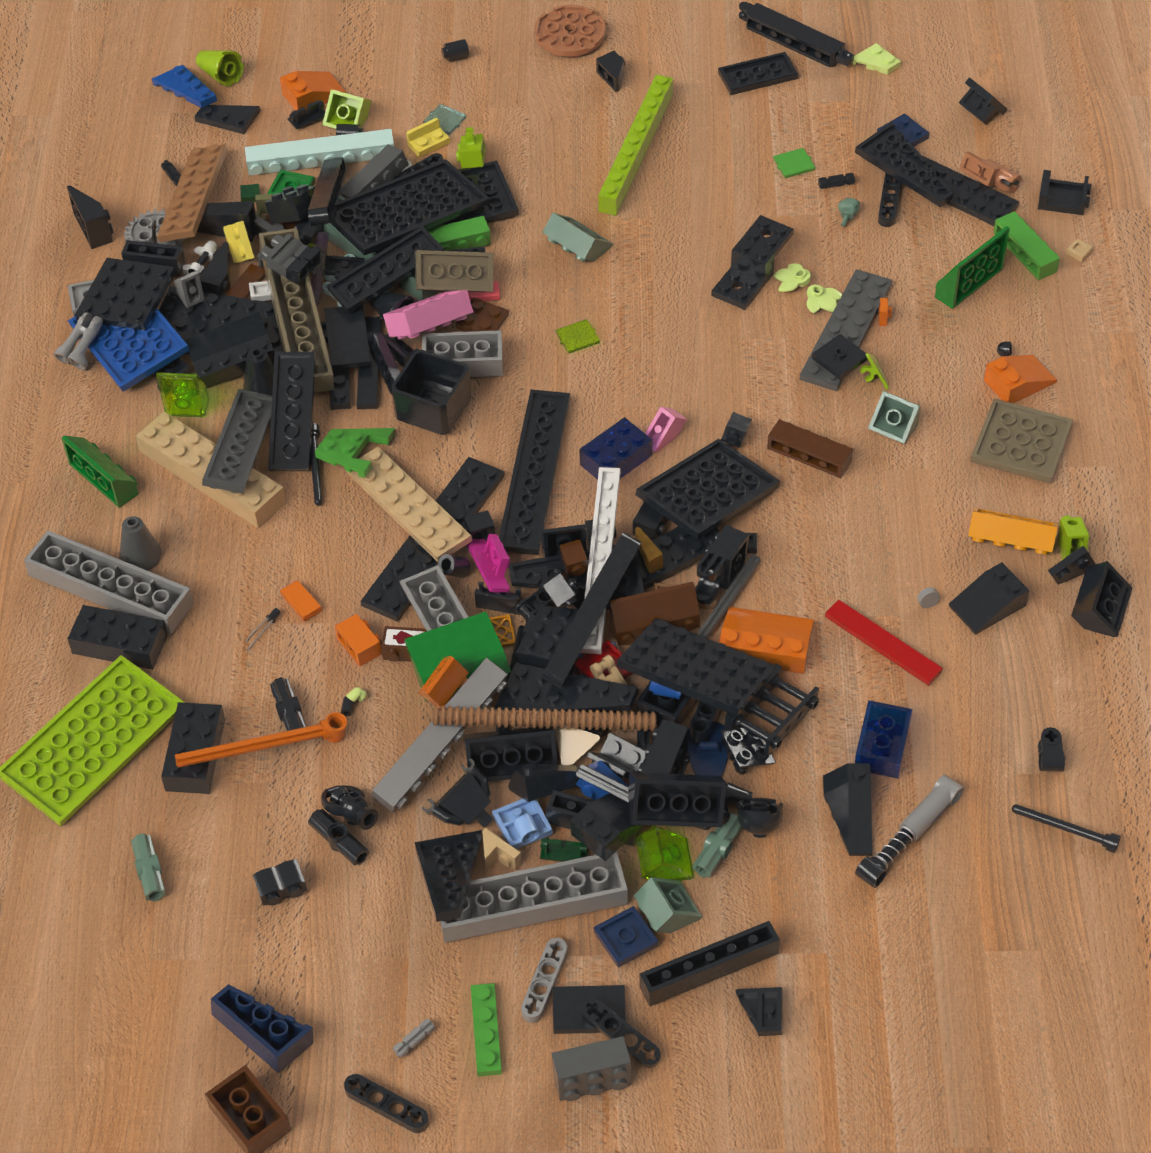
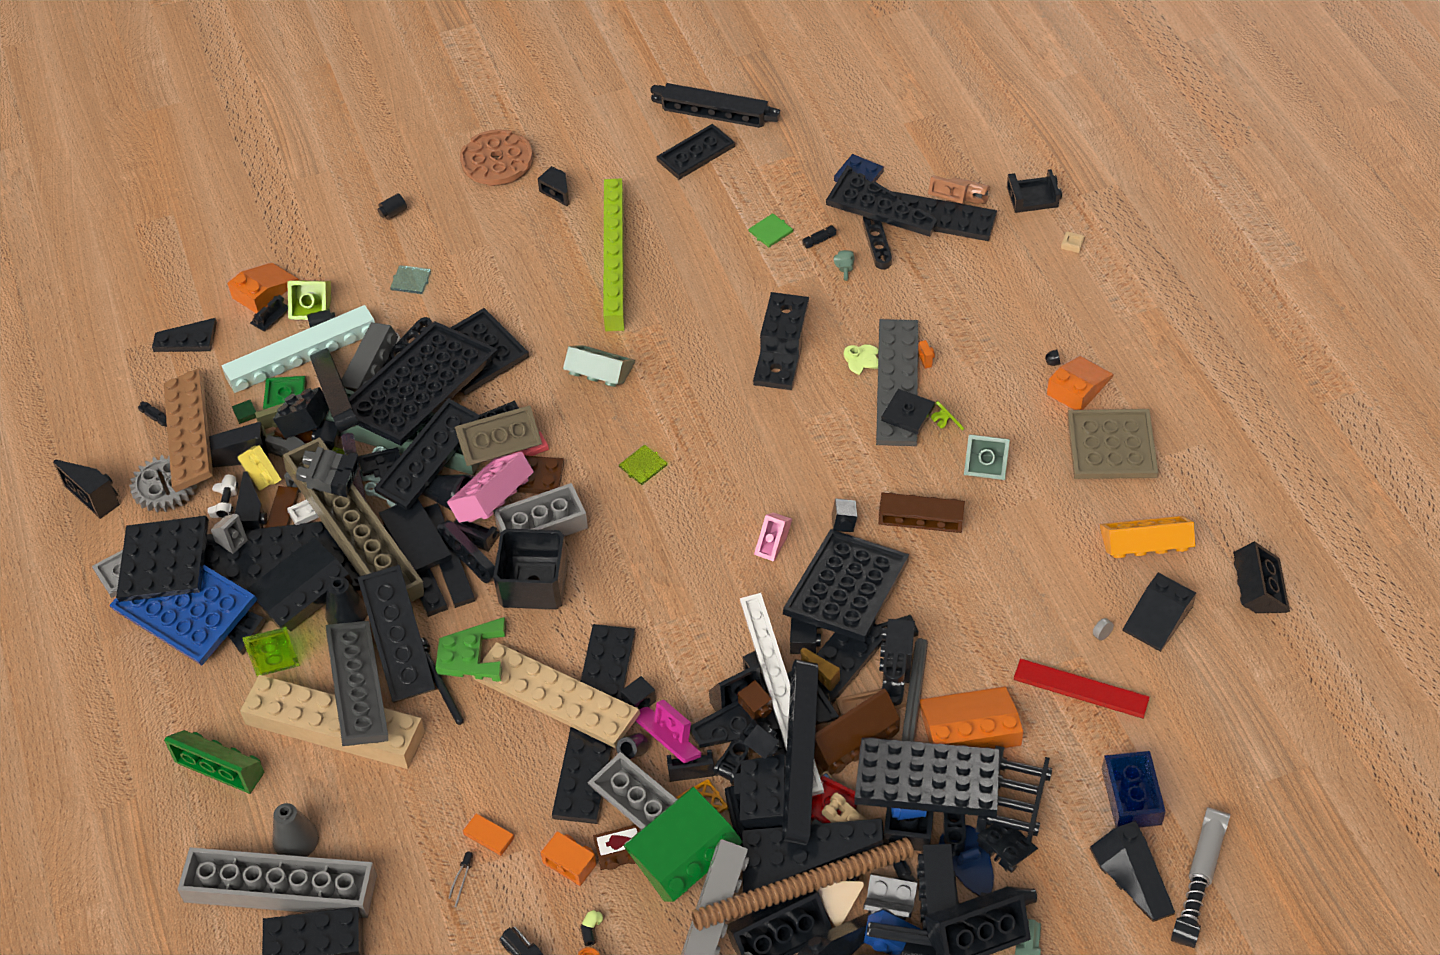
camera: 20 degrees left, 0 degrees up
light grey piece [53,312,103,370] -> none
black brick [121,240,185,276] -> none
blue wing [152,65,217,108] -> none
lime cone [196,50,244,87] -> none
light yellow bracket [406,118,450,158] -> none
orange slope [418,656,469,708] -> none
bright green brick [427,216,491,251] -> none
lime brick [456,127,486,169] -> none
black plate [499,389,570,555] -> none
clear blue brick [579,417,653,479] -> none
black cylinder [737,798,783,838] -> none
yellowish green plate [773,263,811,292] -> none
yellowish green wing [851,43,901,74] -> none
green slope [935,226,1010,309] -> none
black bracket [959,77,1008,125] -> none
bright green brick [994,211,1060,280] -> none
black piece [1011,804,1121,853] -> none
black piece [1038,727,1065,772] -> none
black wing [1048,546,1096,584] -> none
lime torso [1058,515,1089,560] -> none

